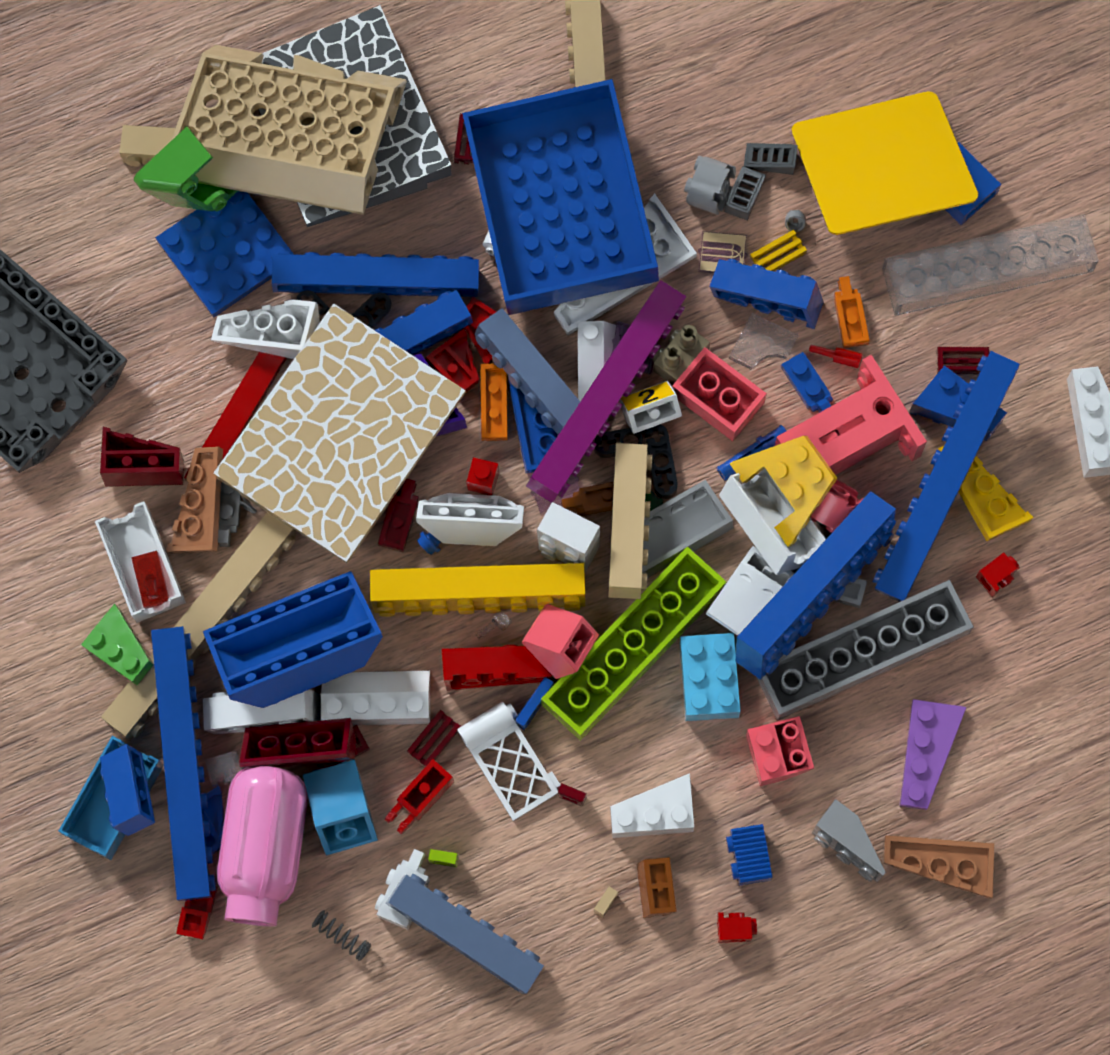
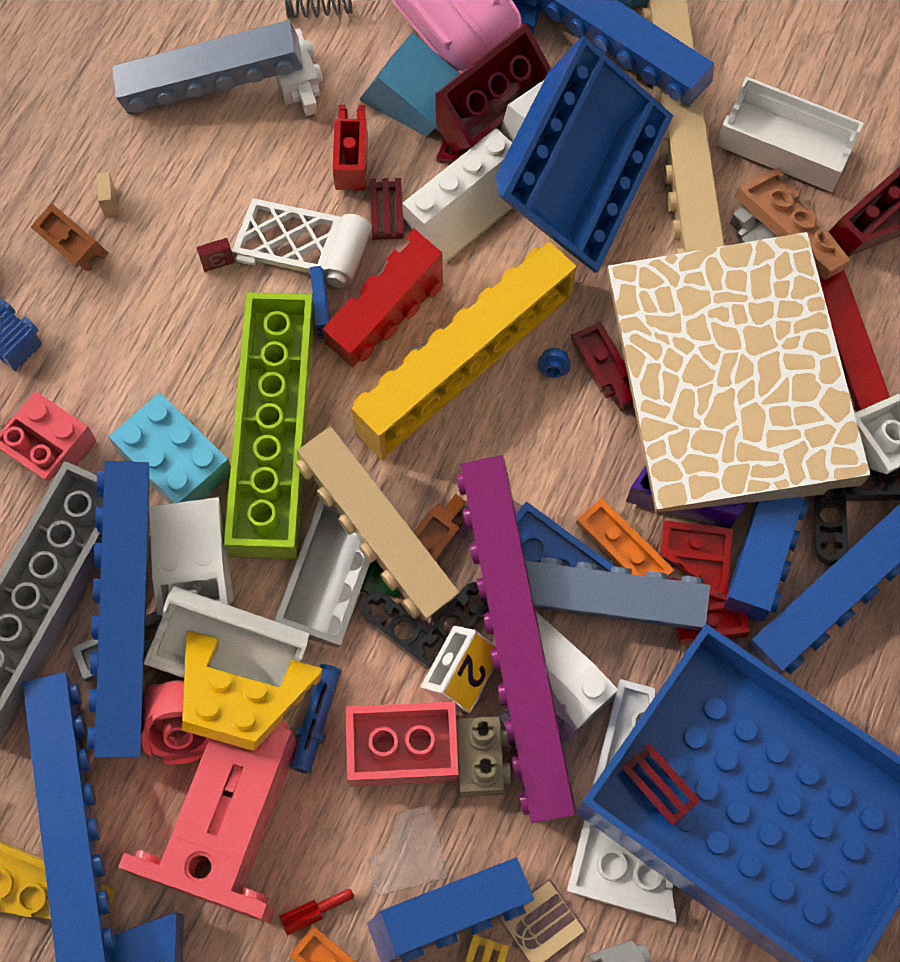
camera: 135 degrees right, 5 degrees down
bright green wing [81,603,154,685] -> none
clear red hinge [131,550,169,609] -> none
clear brick [205,751,244,788] -> none
white wedge [416,493,524,546] -> none
lime tile [428,849,458,868] -> none
red brick [466,457,499,496] -> none
coral slope [522,604,599,679] -> none
white brick [537,502,600,573] -> none
white wedge [610,773,694,838] -> none
blue hinge [781,352,833,413] -> none
none -> dark red tile [621,743,701,826]

